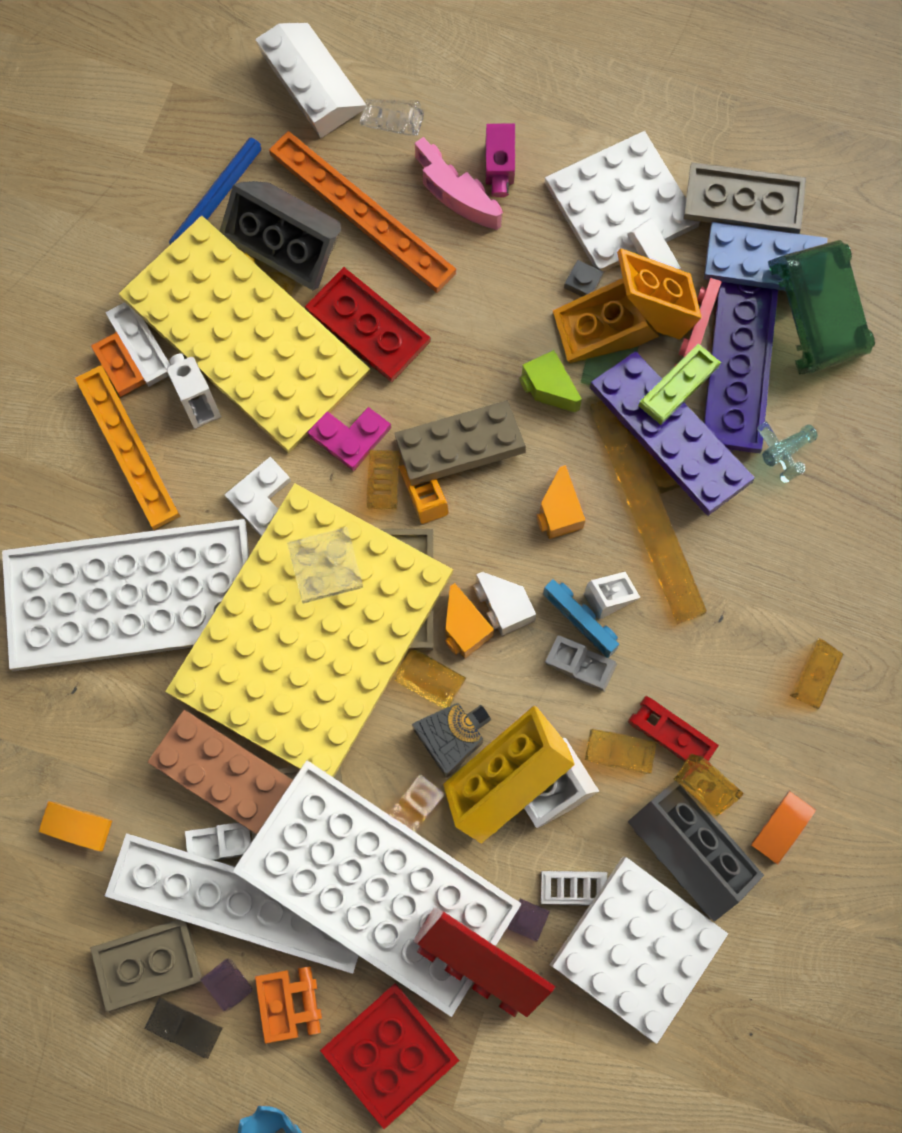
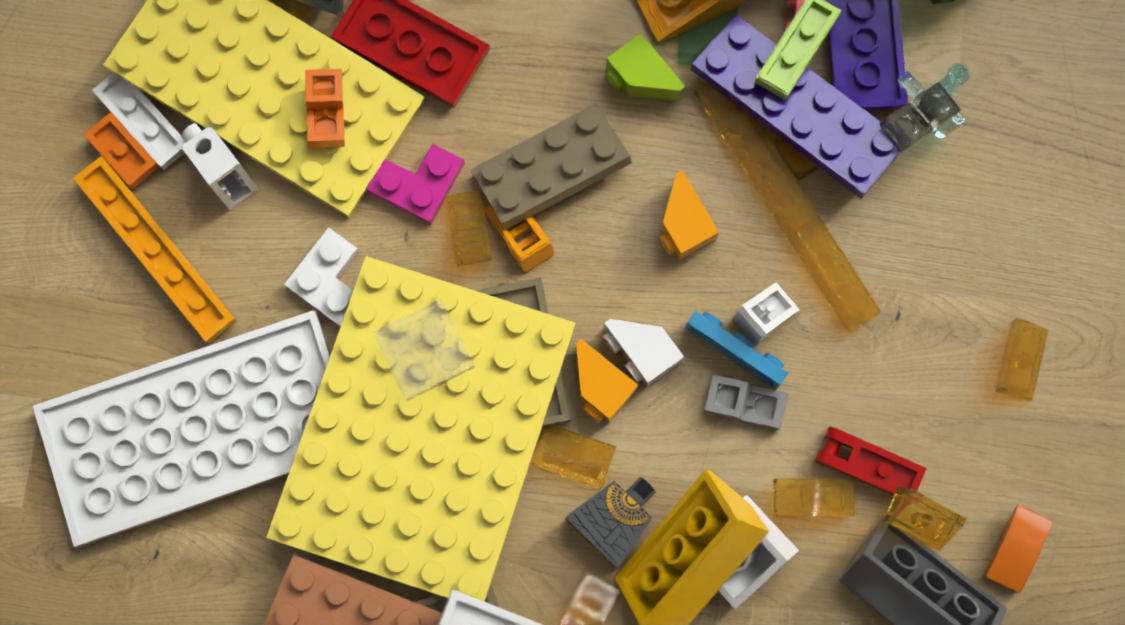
camera: 10 degrees left, 5 degrees up
none -> orange slope [305,69,345,148]
none -> clear smoke slope [879,82,961,153]

